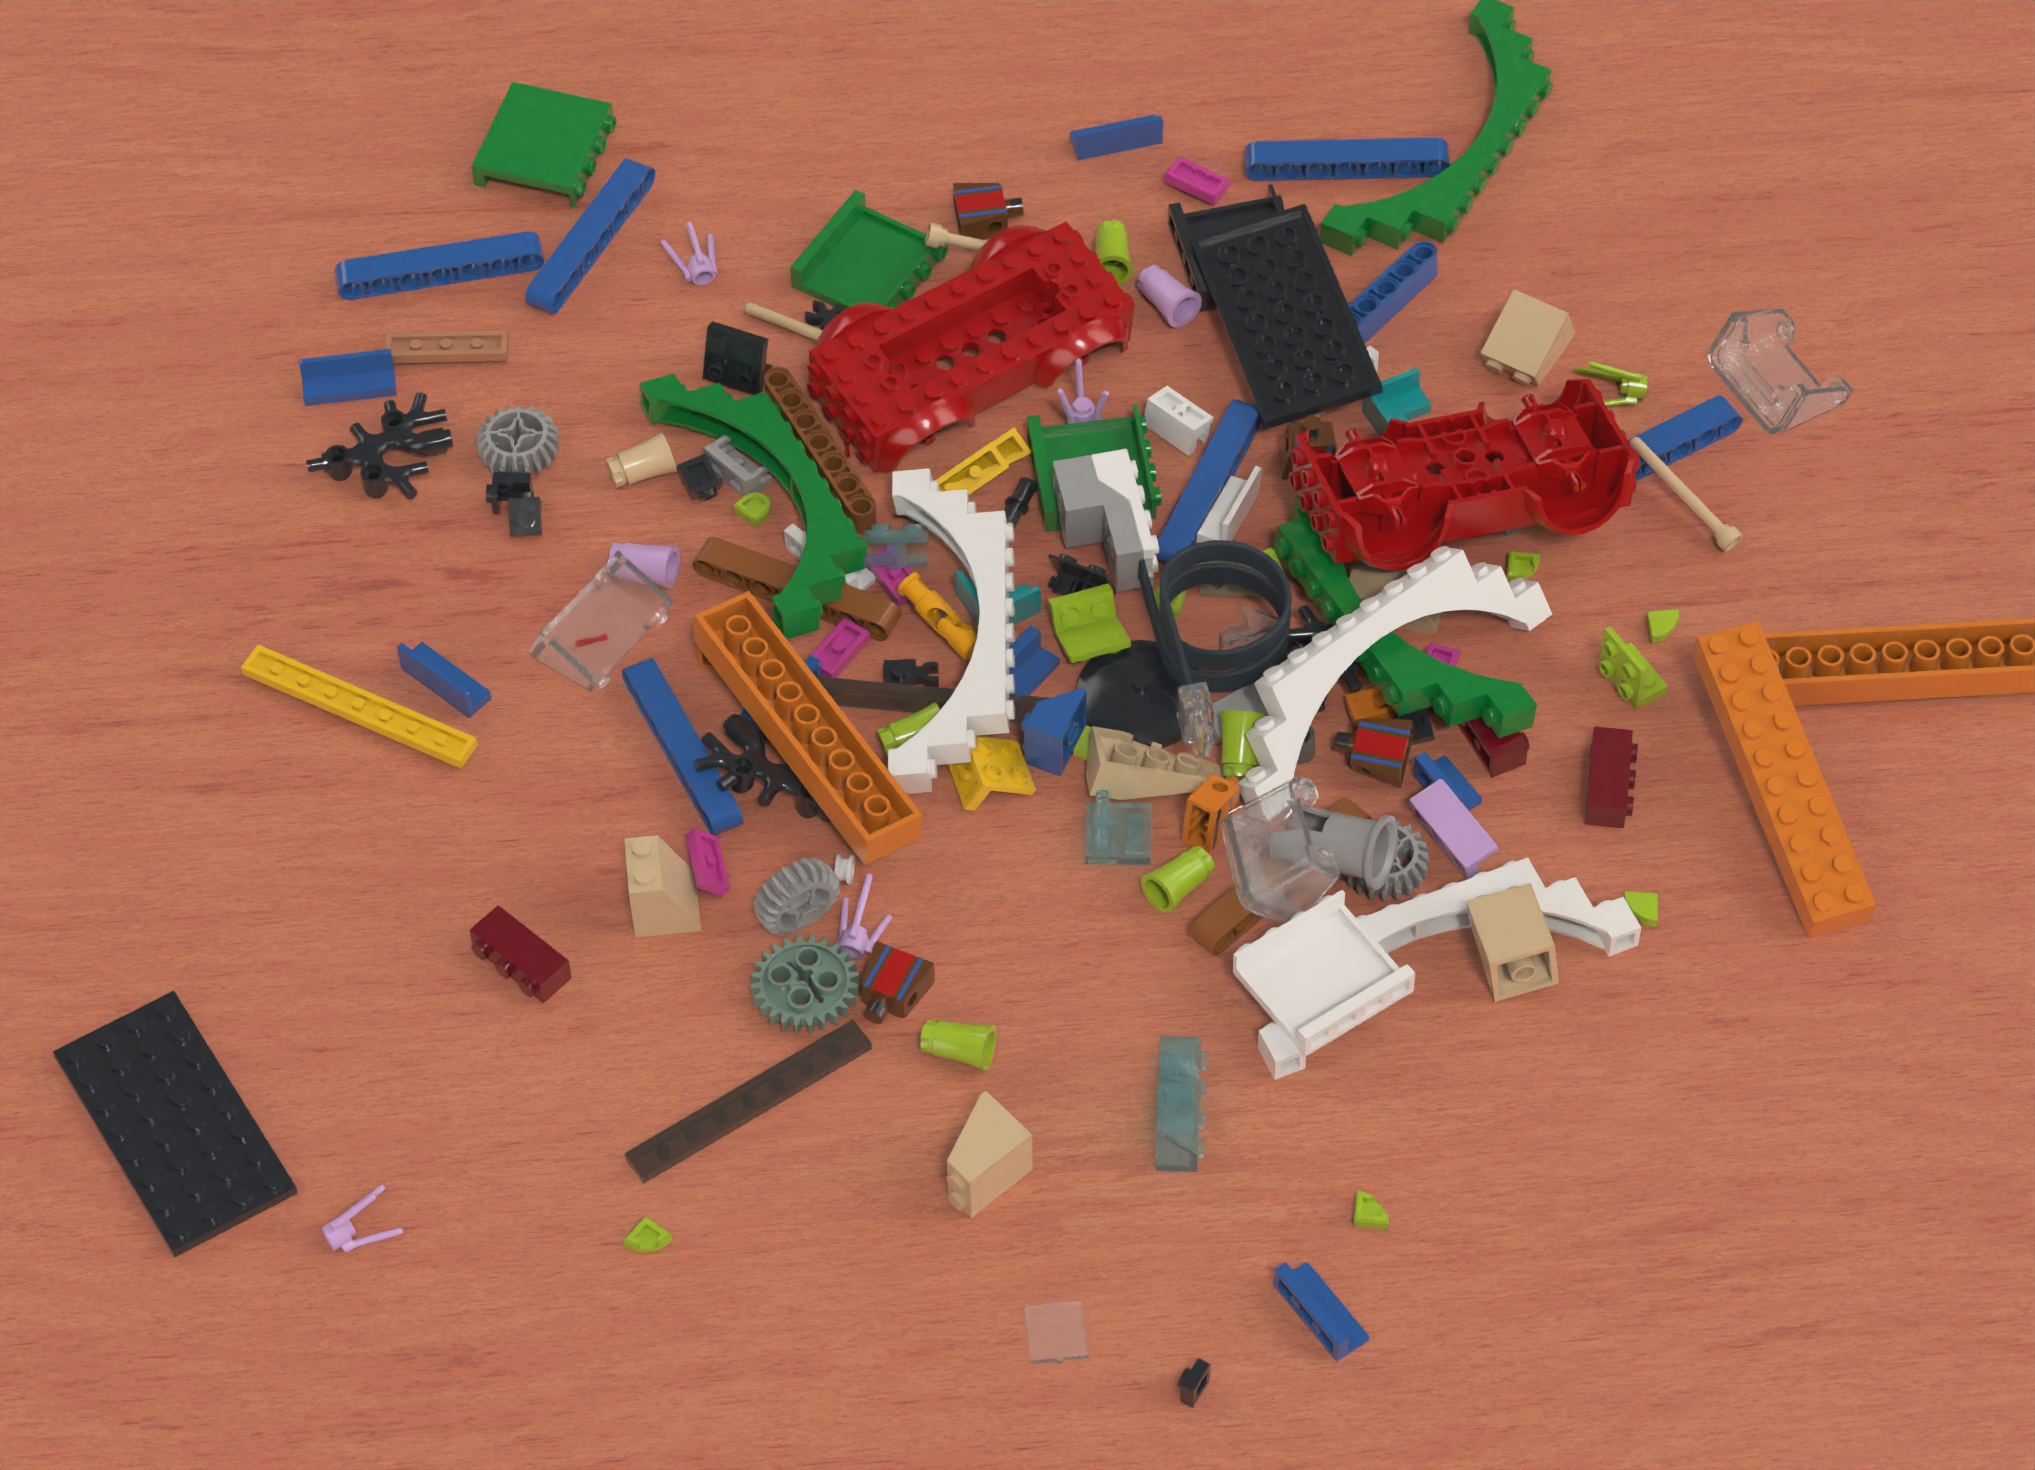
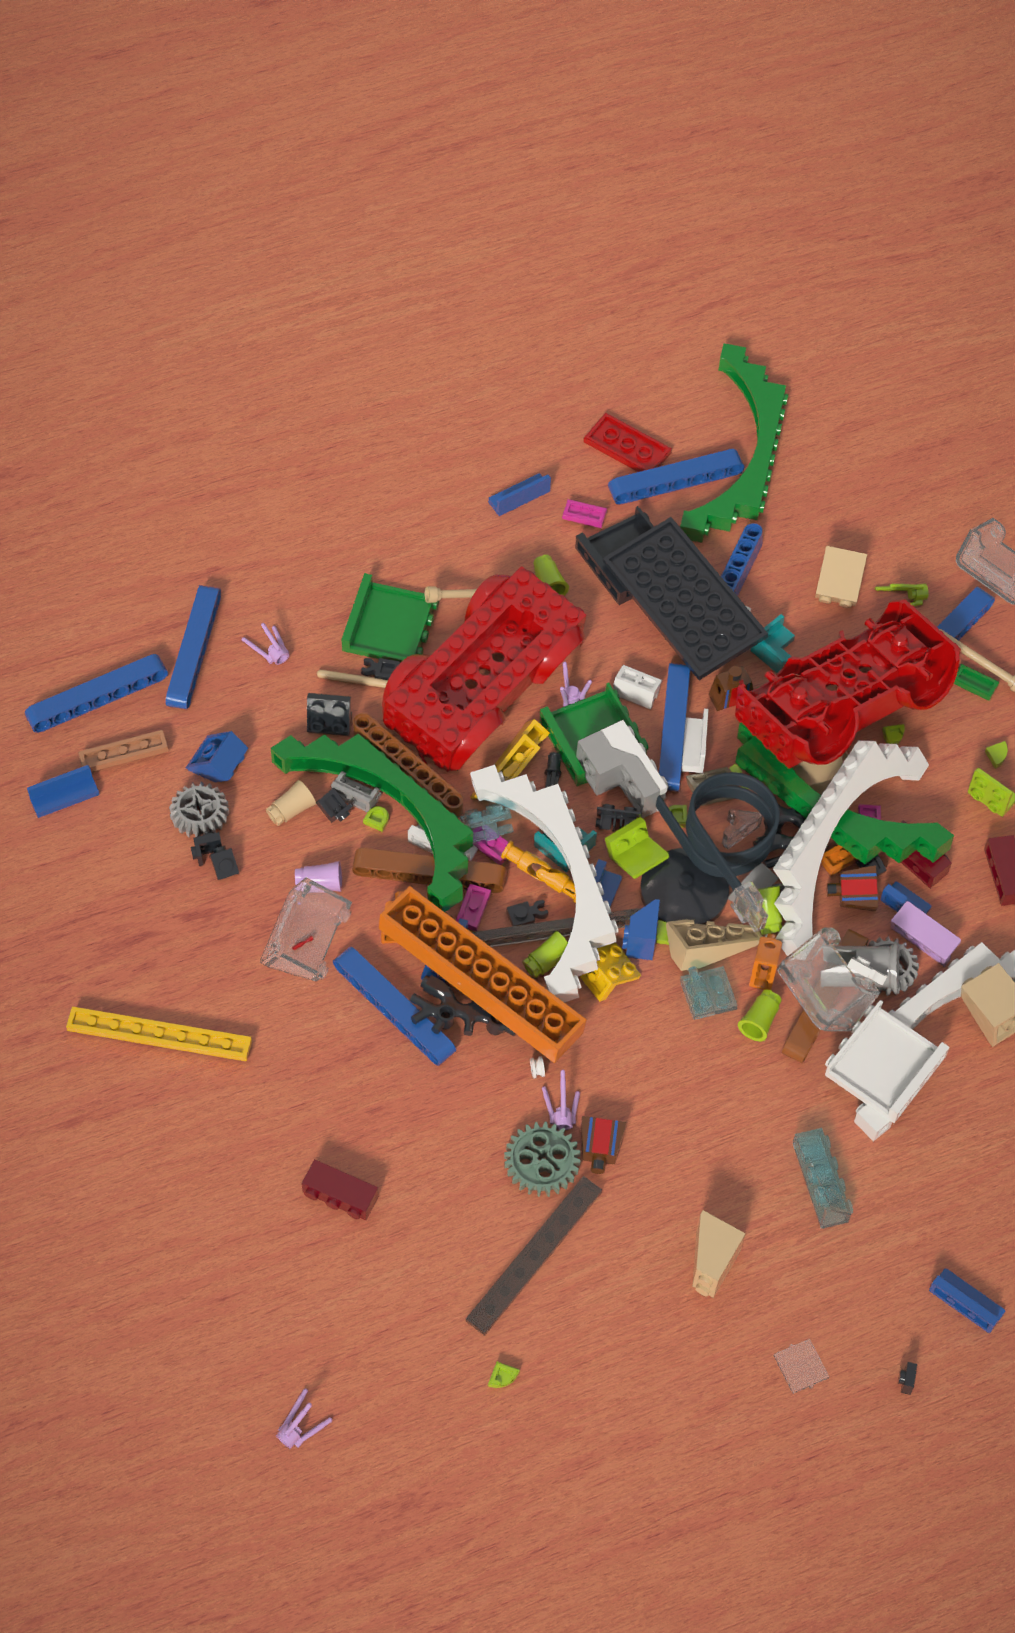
camera: 20 degrees left, 5 degrees up
black plate [52,991,298,1258] -> none
black plant [306,392,453,500] -> none
blue panel [397,642,492,718] -> none
green panel [471,82,617,208] -> none
tan slope [624,835,701,938] -> none
dark pink plate [686,828,730,897] -> none
light grey gear [753,857,840,937] -> none
lime plant [920,1020,997,1071] -> none
reddish brown torso [953,183,1024,240] -> none
lavender plant [1137,265,1202,328] -> none
lime tile [1353,1191,1389,1230] -> none
none -> blue slope [186,731,248,782]
none -> red tile [583,413,672,472]
none -> white plate [847,956,887,985]
none -> green tile [954,664,1000,701]

